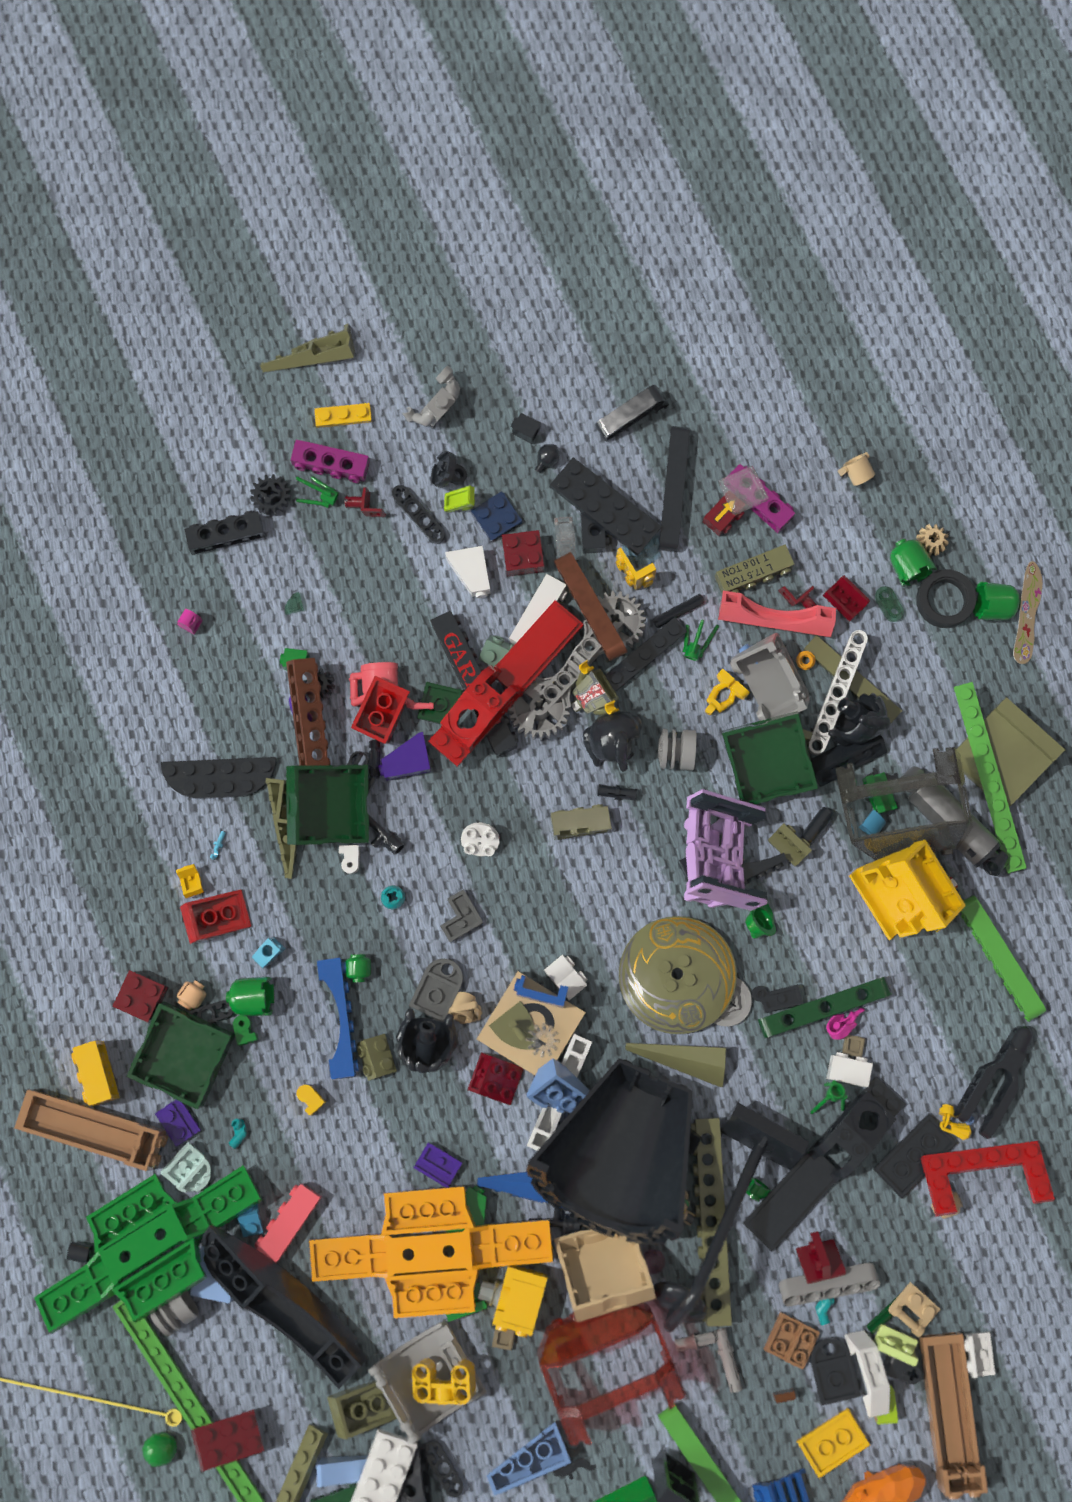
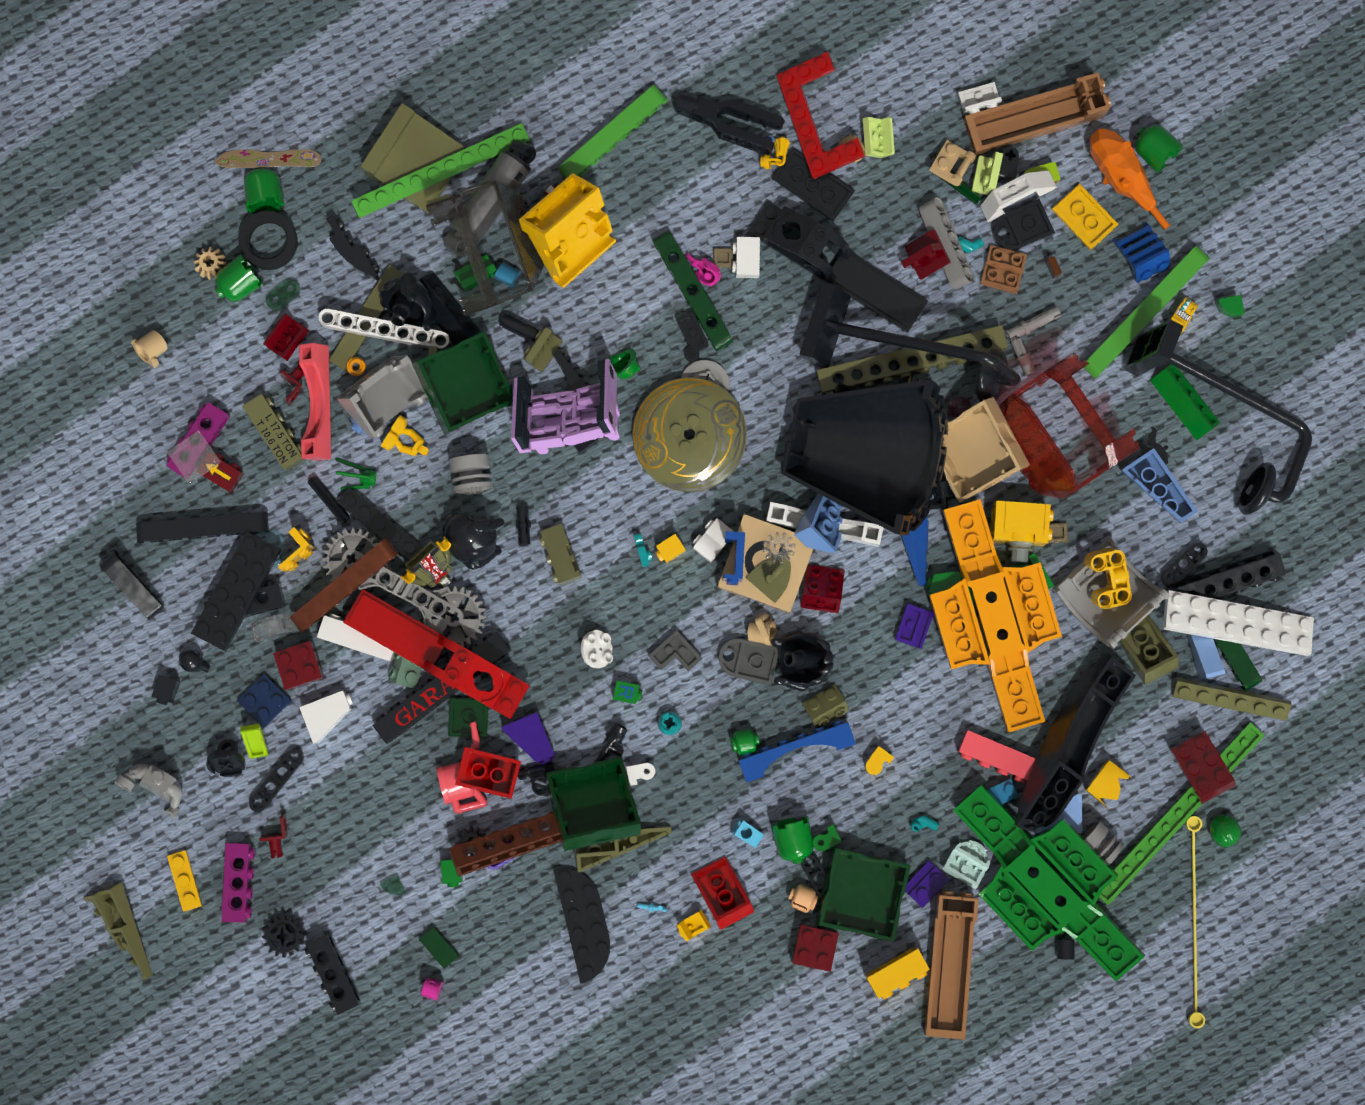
camera: 100 degrees left, 5 degrees up
green plant [296,476,339,508] -> none
olive wedge [625,1043,726,1087] -> none
green piece [746,1177,771,1202] -> none
green plant [810,1080,847,1114] -> none
none -> black slope [326,215,380,281]
none -> dark green tile [419,927,459,969]
none -> green brick [613,681,643,704]
none -> teal plate [634,533,652,568]
none -> yellow brick [655,534,686,564]
none -> yellowish green bracket [863,117,895,158]
none -> yellow piece [1085,760,1132,809]

